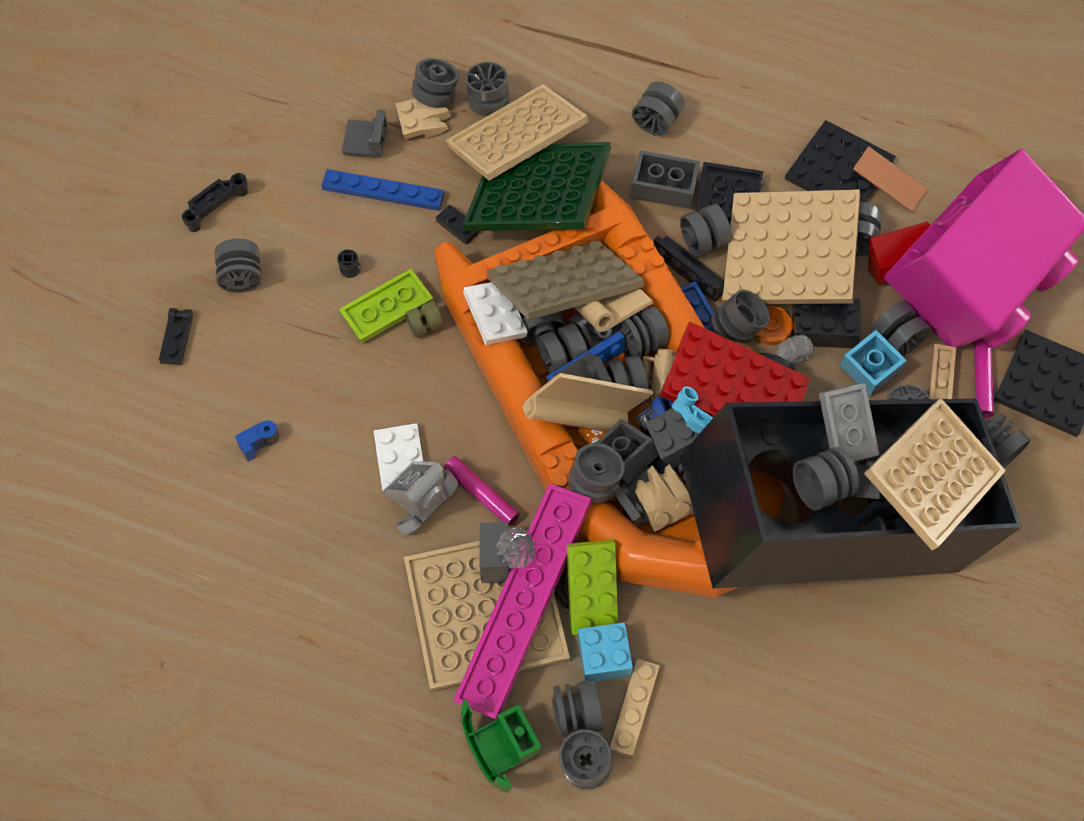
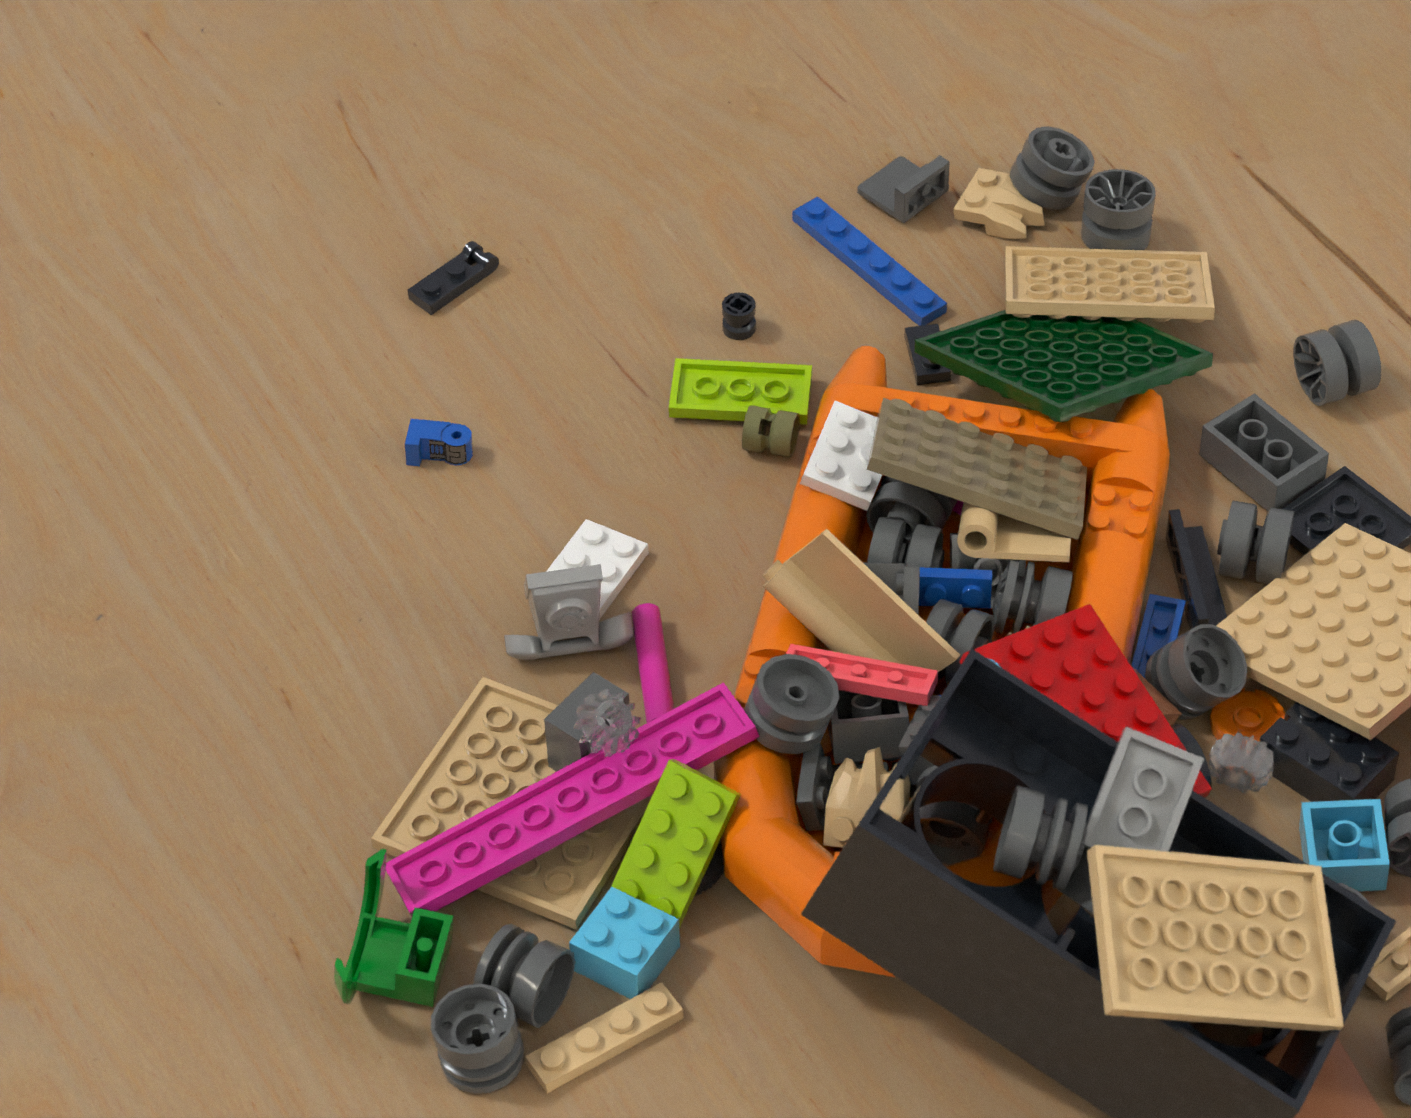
camera: 40 degrees right, 15 degrees down
black plate [182,173,248,232] -> none
dark grey wheel [214,238,262,293] -> none
none -> coral plate [786,644,938,706]

